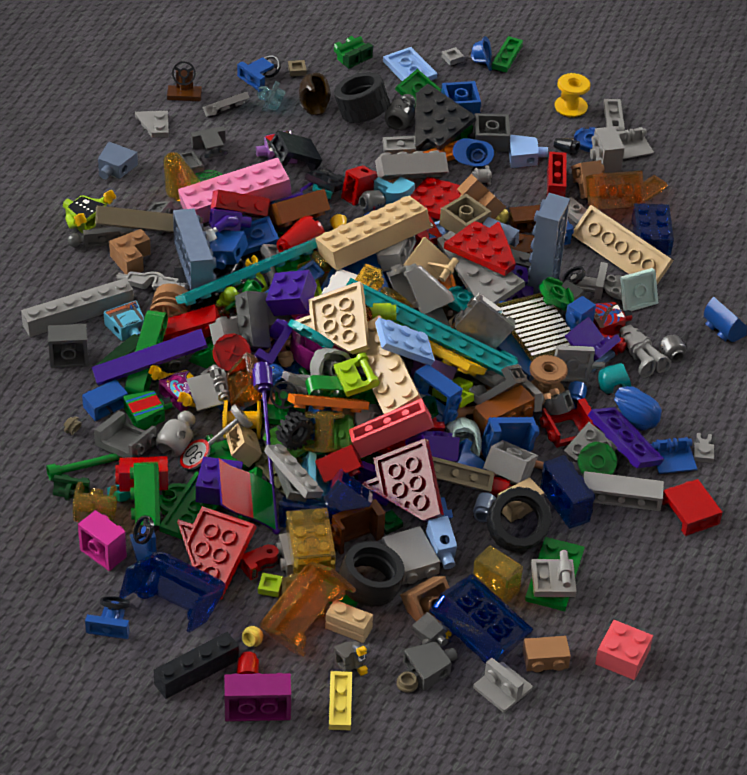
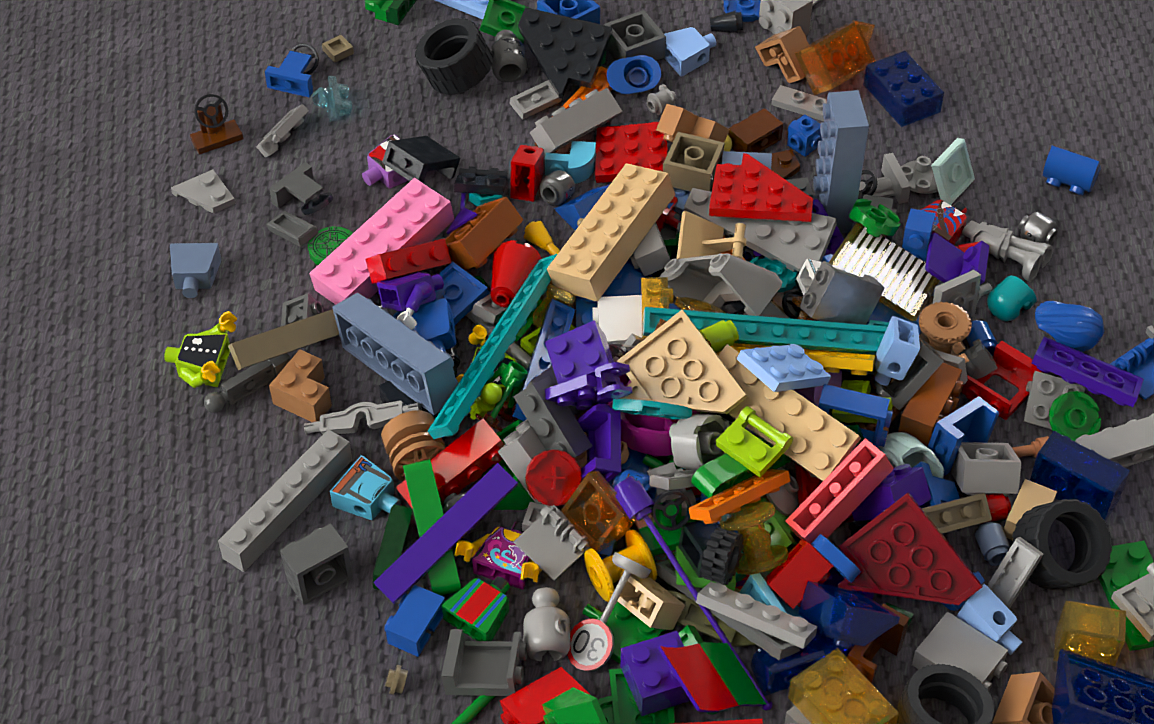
camera: 25 degrees left, 5 degrees up
clear yellow cone [163,152,200,201] -> none
dark brown hair [299,73,331,116] -> none
red brick [547,152,567,197] -> none
tan plate [572,205,674,284] -> none
none -> dark purple plate [545,362,632,410]
none -> blue beam [811,534,861,583]
none -> light blue torso [875,316,920,386]
none -> light grey plate [987,537,1044,609]

